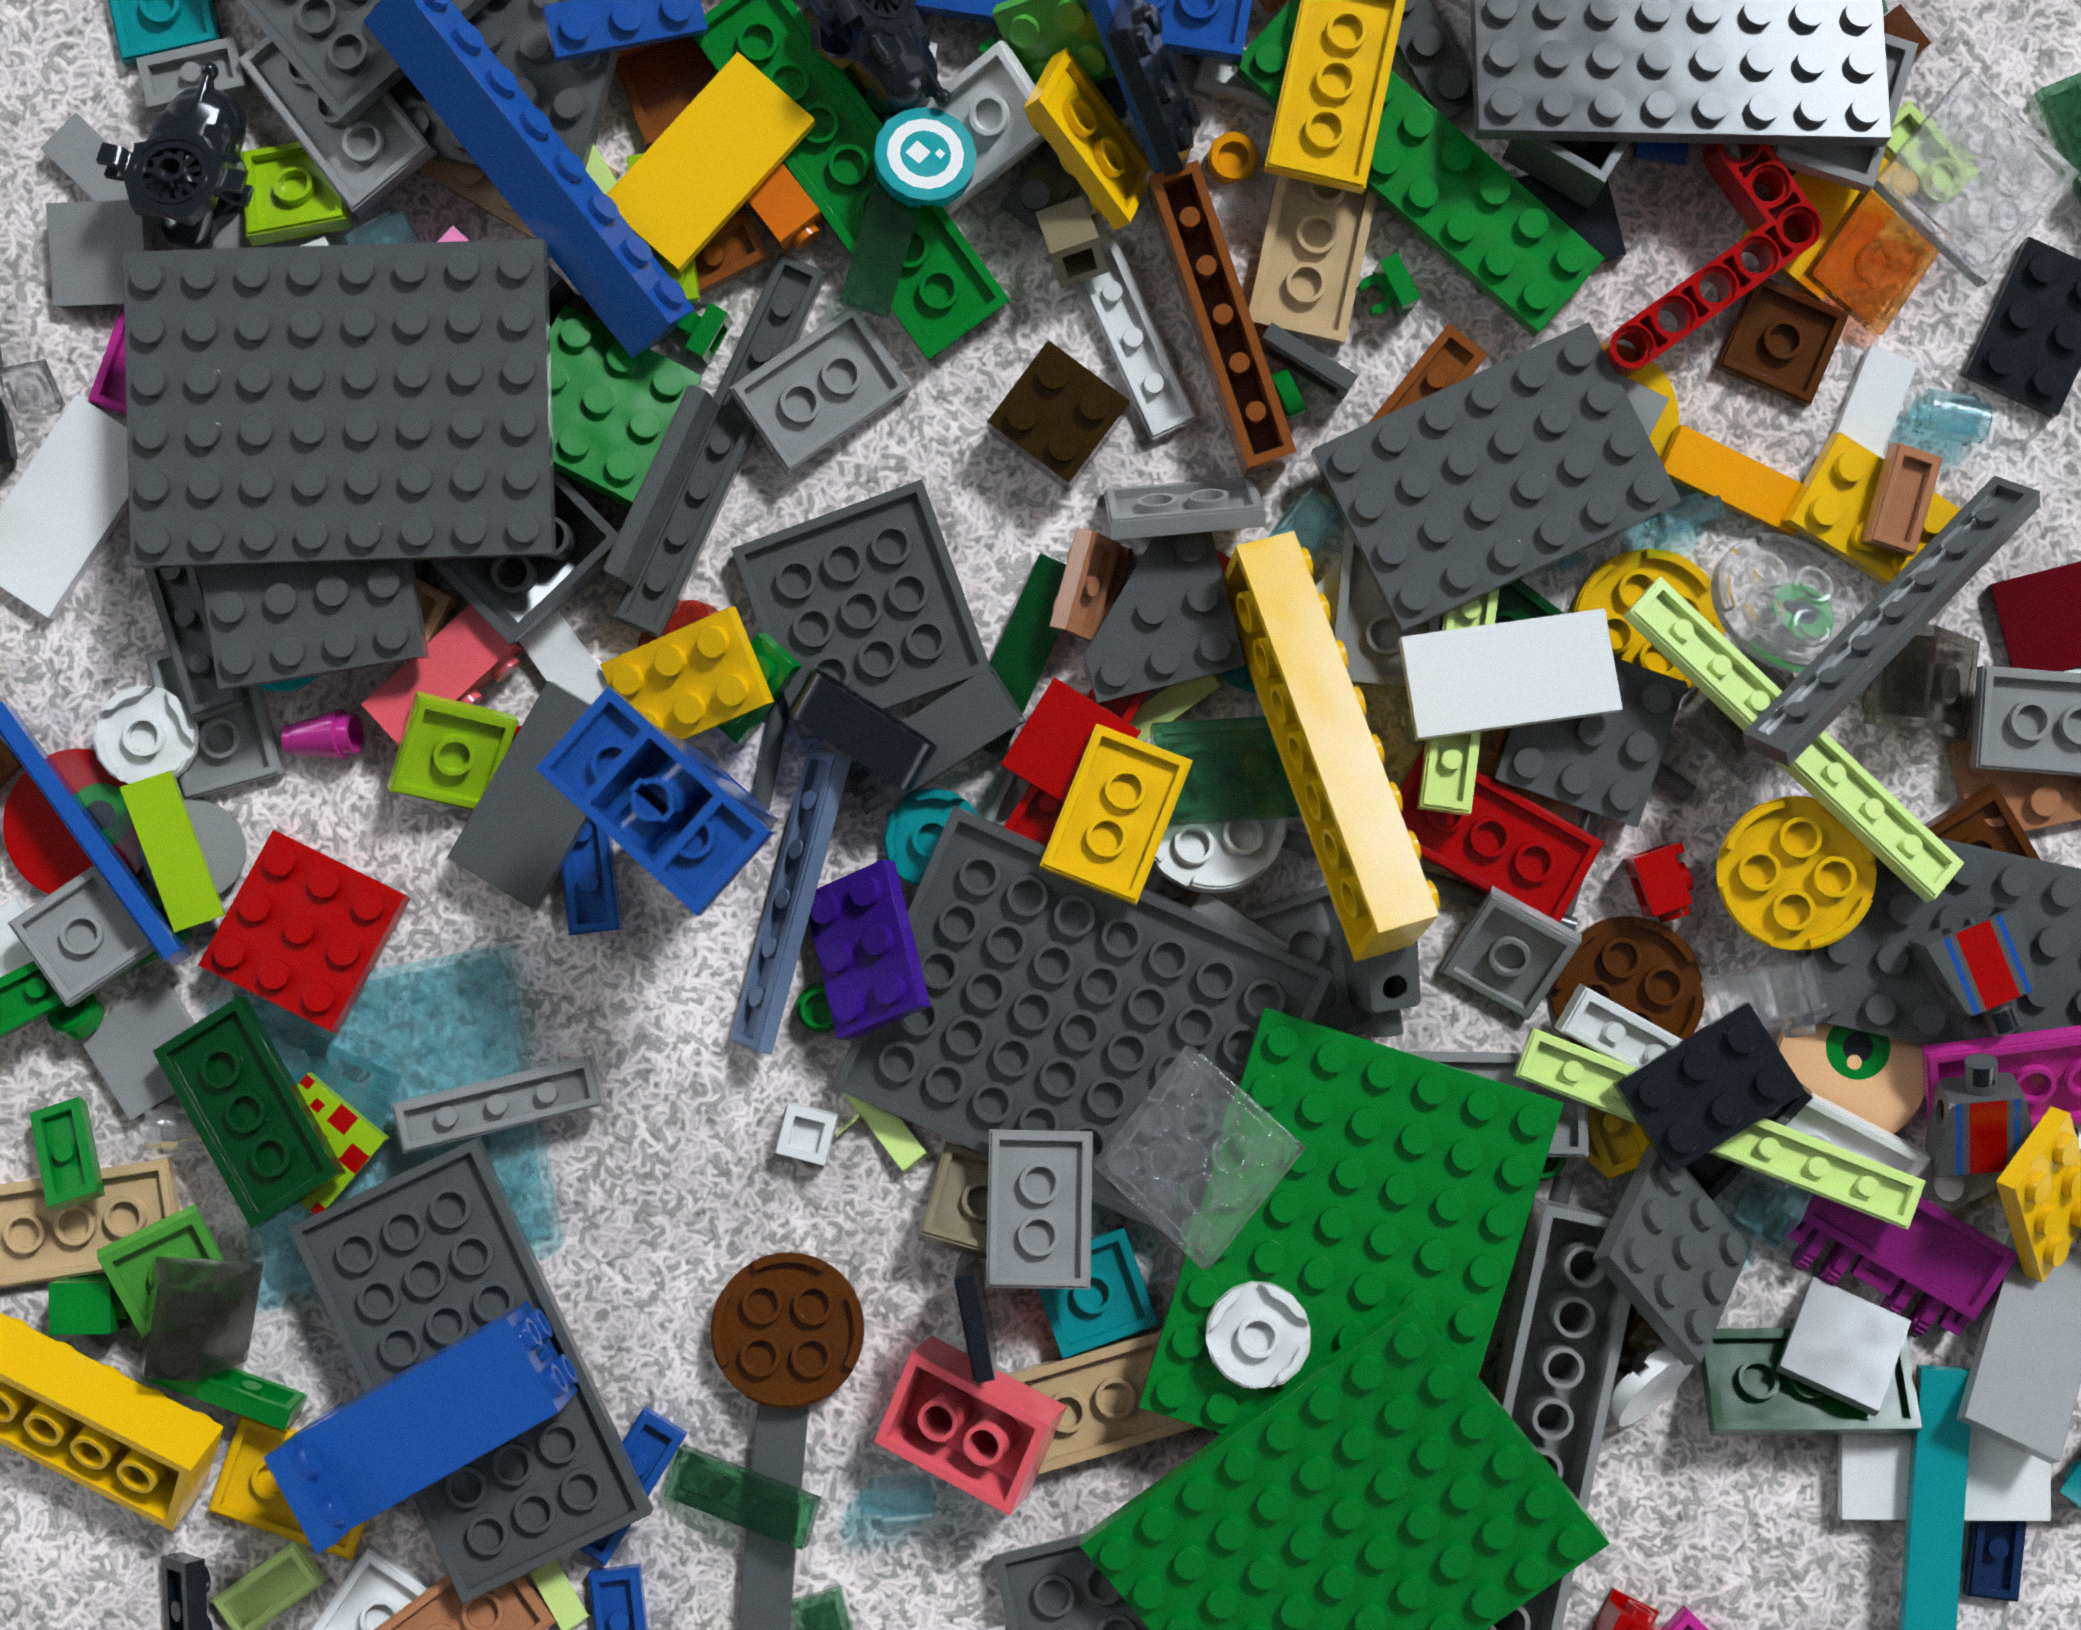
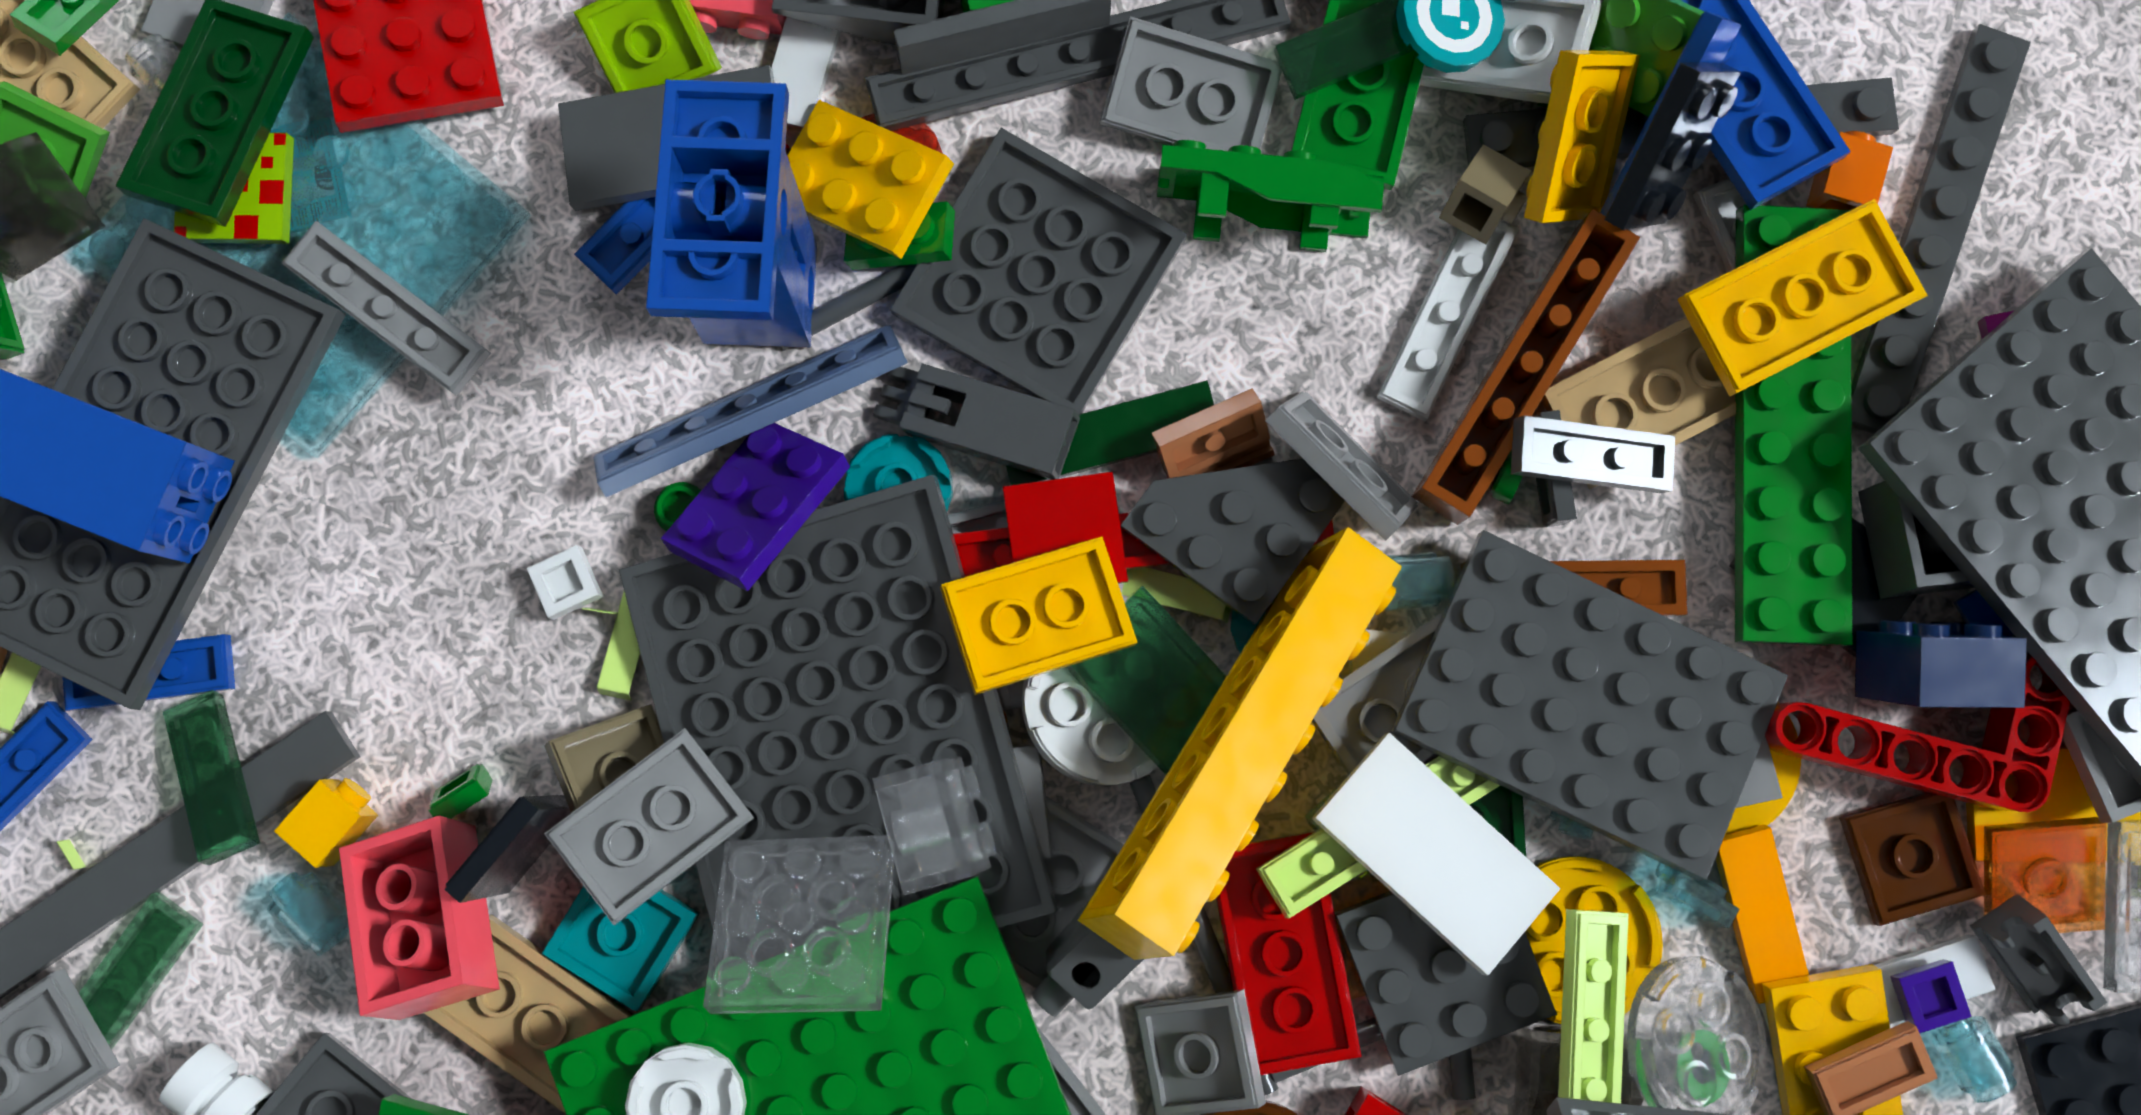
camera: 55 degrees right, 5 degrees down
reddish brown tile [711,1252,865,1409] -> none
black beam [787,668,938,792] -> none
dark brown brick [987,340,1130,491] -> none
light orange tile [1207,132,1259,186] -> none
green tile [1357,252,1420,318] -> none
none -> yellow brick [274,778,378,868]
none -> green tile [428,764,493,819]
none -> clear brick [872,757,996,895]
none -> green piece [1157,140,1384,252]
none -> plate [1511,415,1675,493]
none -> dark blue brick [1855,621,2027,708]
none -> dark purple plate [1890,959,1972,1033]
none -> dark grey hinge [1970,894,2108,1026]

